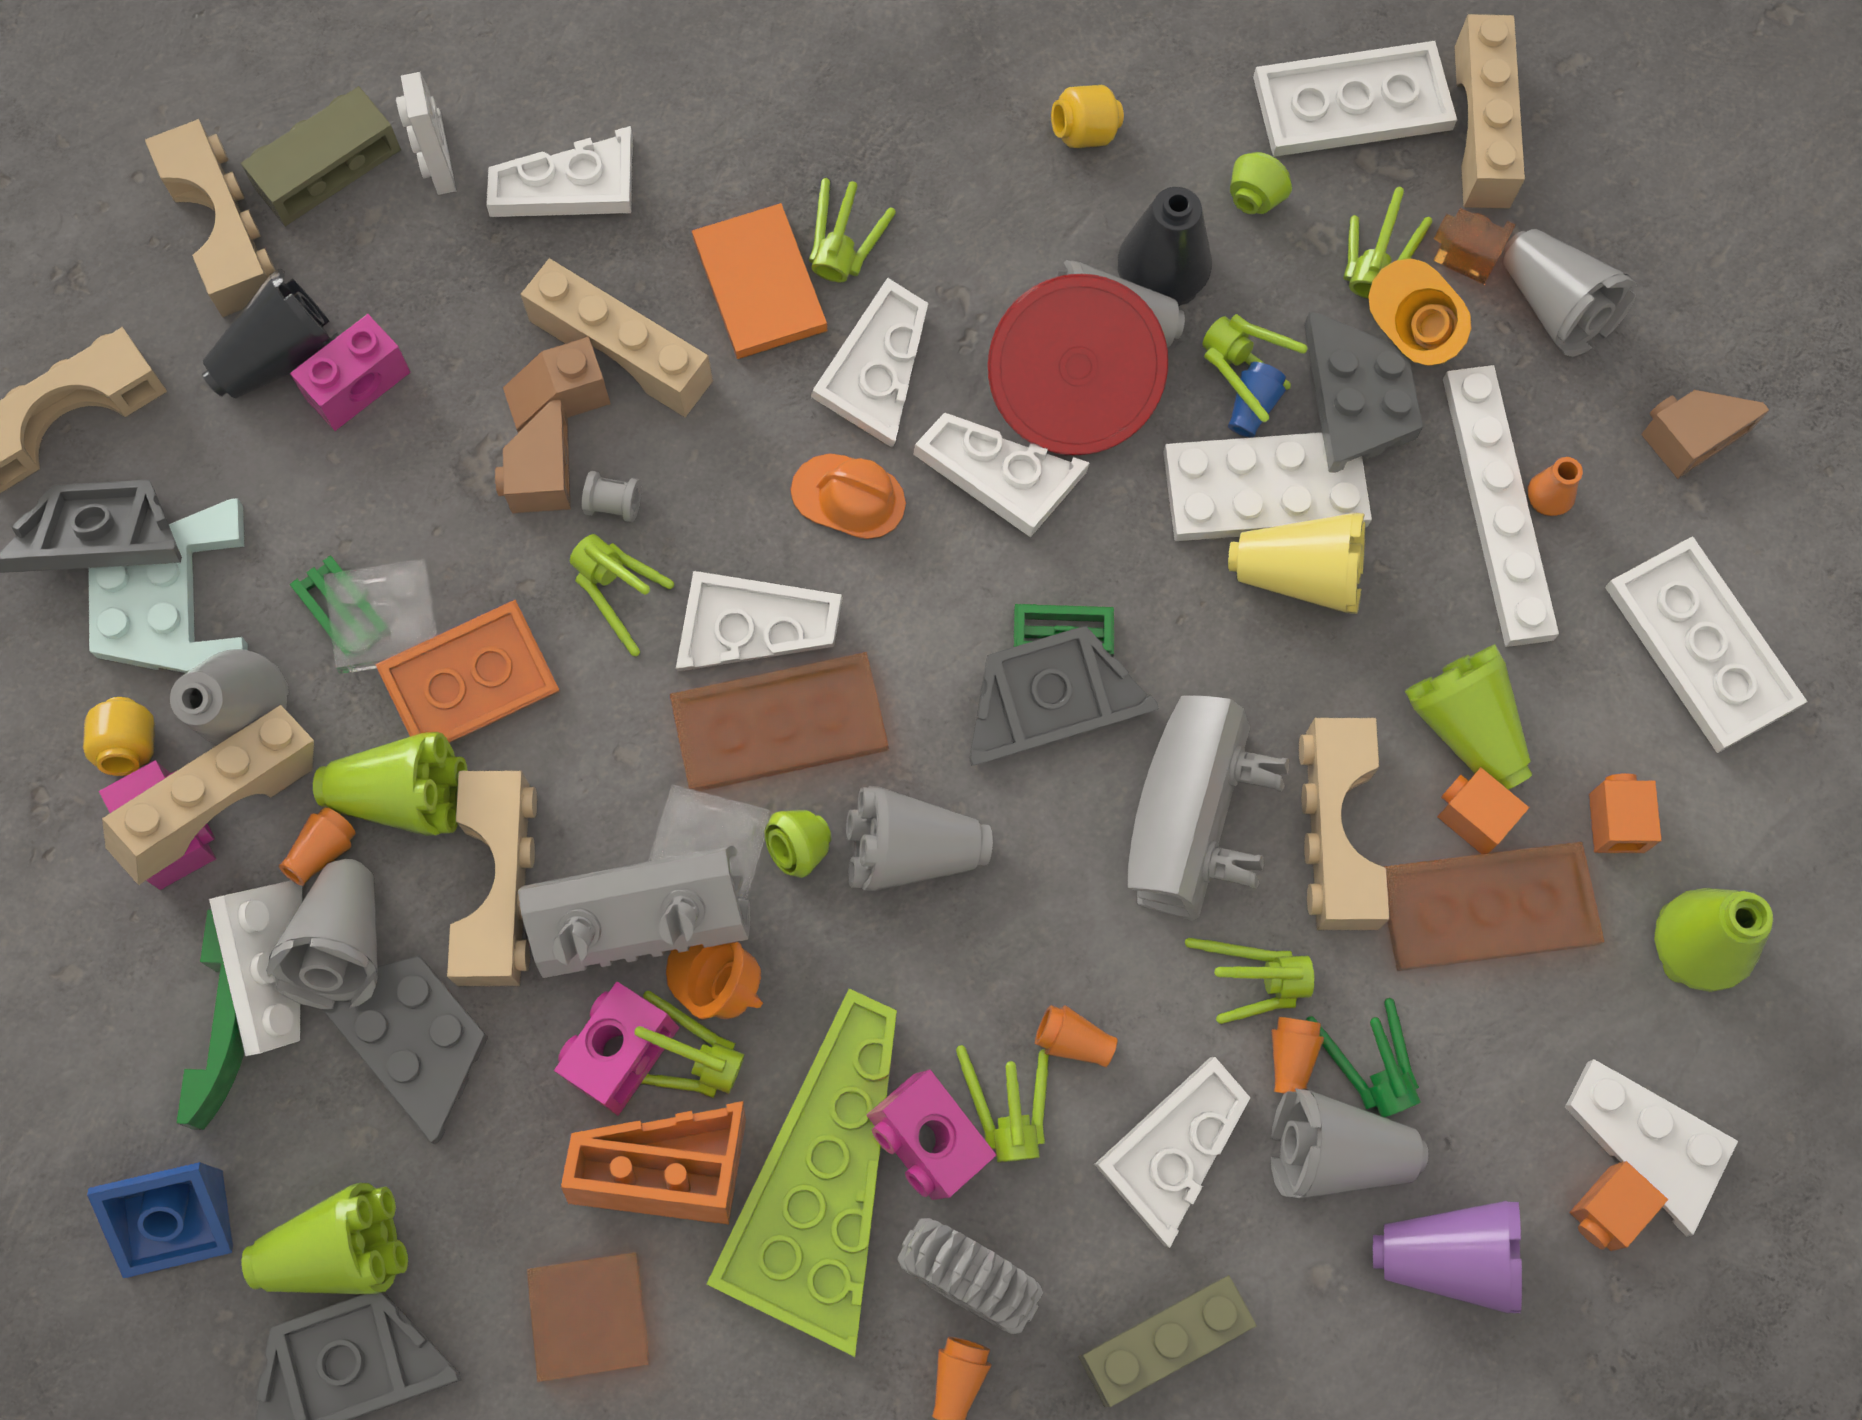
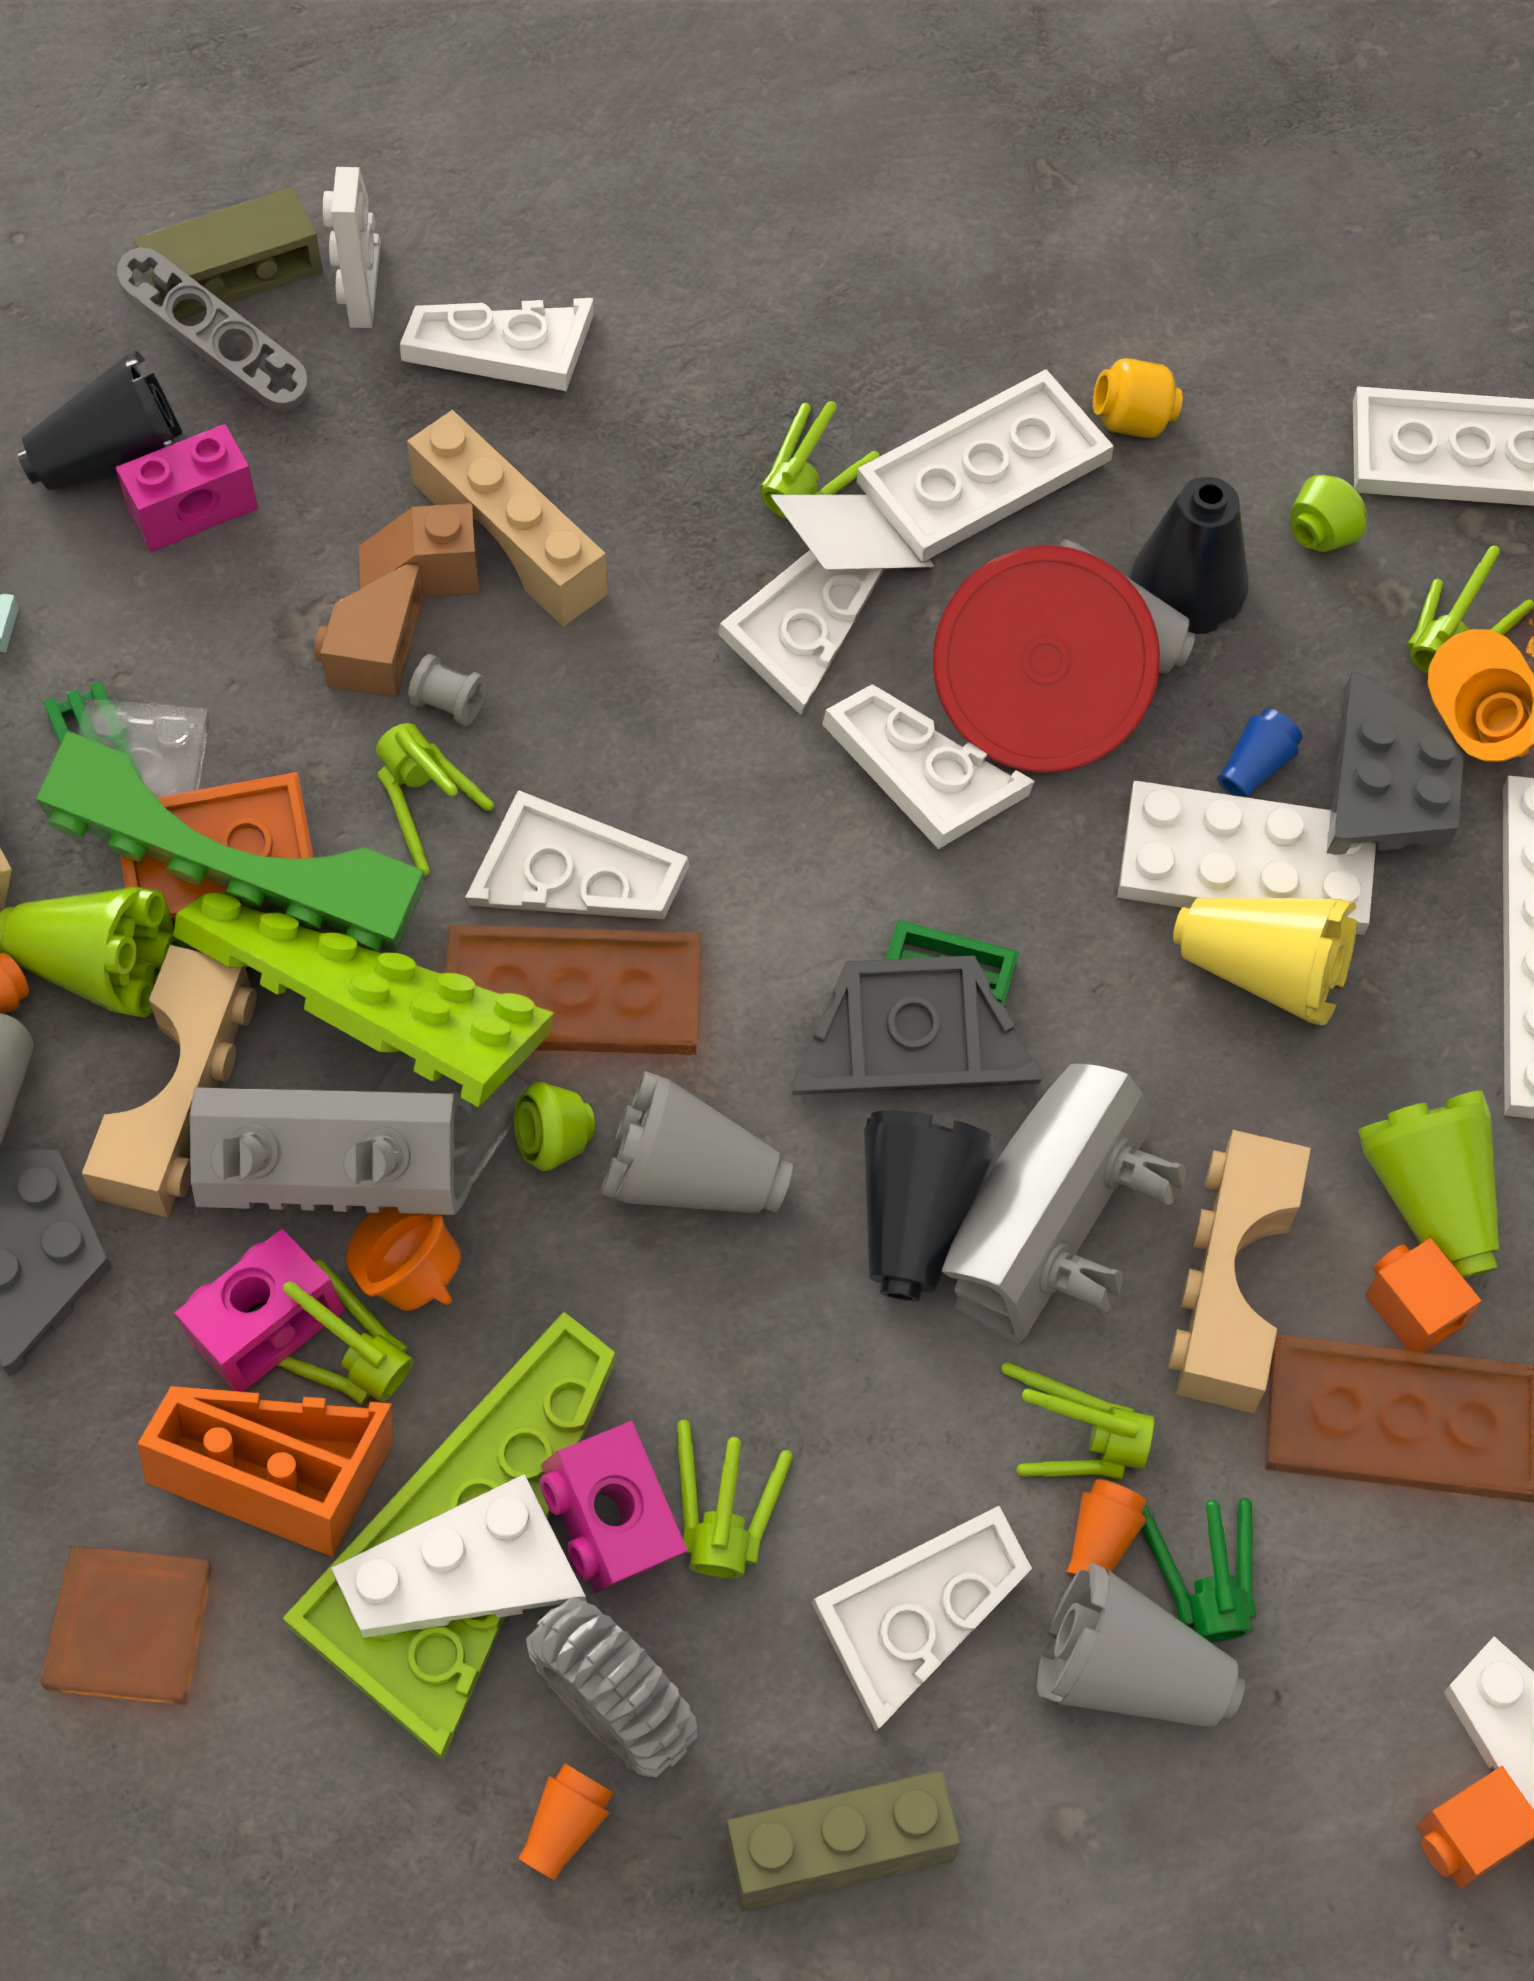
camera: 15 degrees right, 10 degrees down
tan arch [145,119,276,317] -> none
orange tile [692,203,828,359] -> none
orange piece [791,453,906,539] -> none
orange cone [1035,1005,1118,1067] -> none
lime plant [1202,314,1308,422] -> none
medium lavender cone [1373,1201,1522,1314] -> none
none -> bright green arch [36,731,426,953]
none -> light grey beam [117,247,307,412]
none -> lime wing [173,893,554,1108]
none -> white wing [331,1474,586,1638]
none -> white sticker [771,495,934,570]
none -> white plate [857,369,1114,563]
none -> black cone [864,1110,996,1302]

